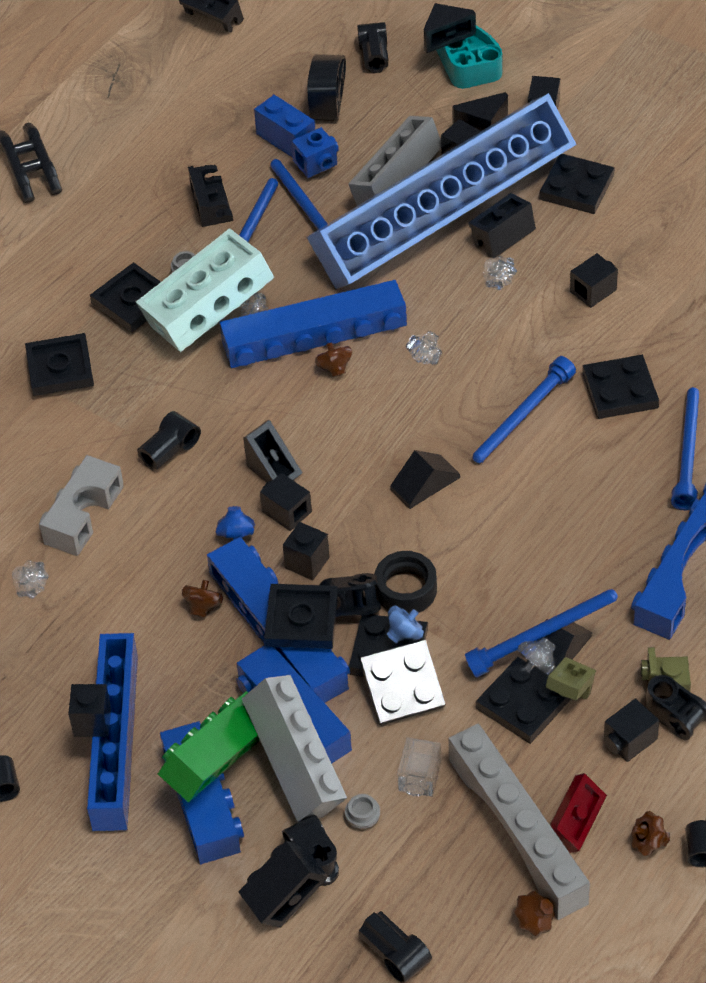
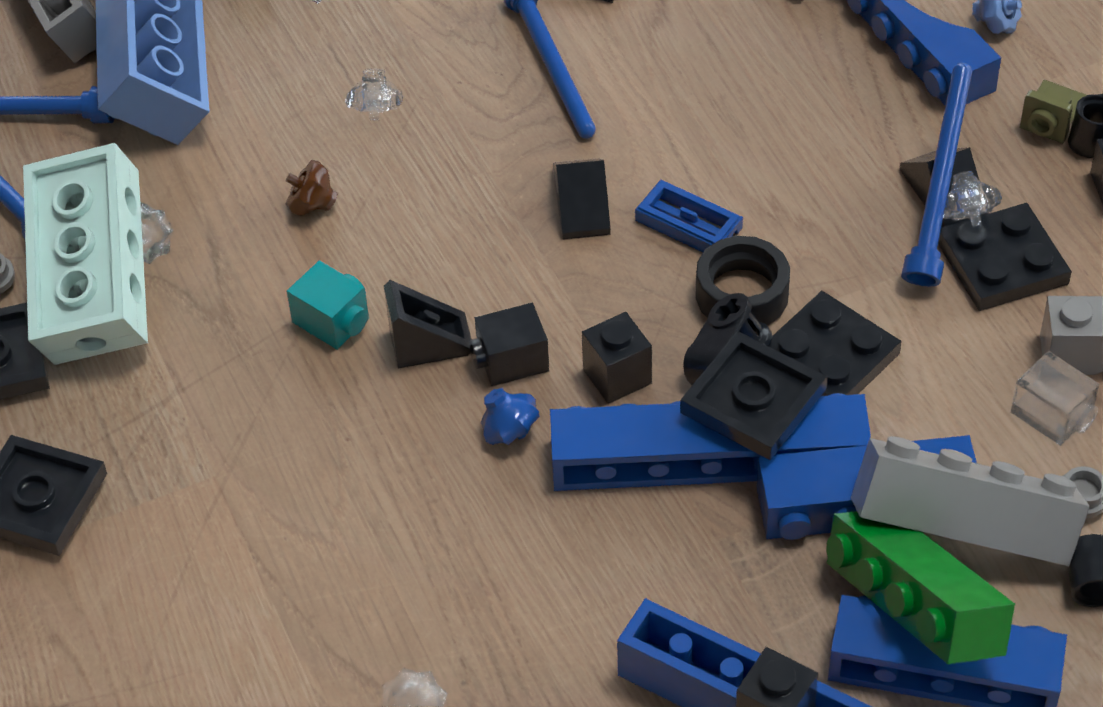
camera: 60 degrees left, 0 degrees up
light grey arch [39,455,124,556] -> none
black piece [137,411,201,470] -> none
reddish brown piece [182,580,223,617] -> none
blue brick [220,280,407,368] -> none
plate [360,640,446,725] -> none
medium blue piece [387,605,424,643] -> none
olive bracket [546,657,596,701] -> none
none -> teal brick [286,260,369,350]
none -> blue tile [635,179,743,252]

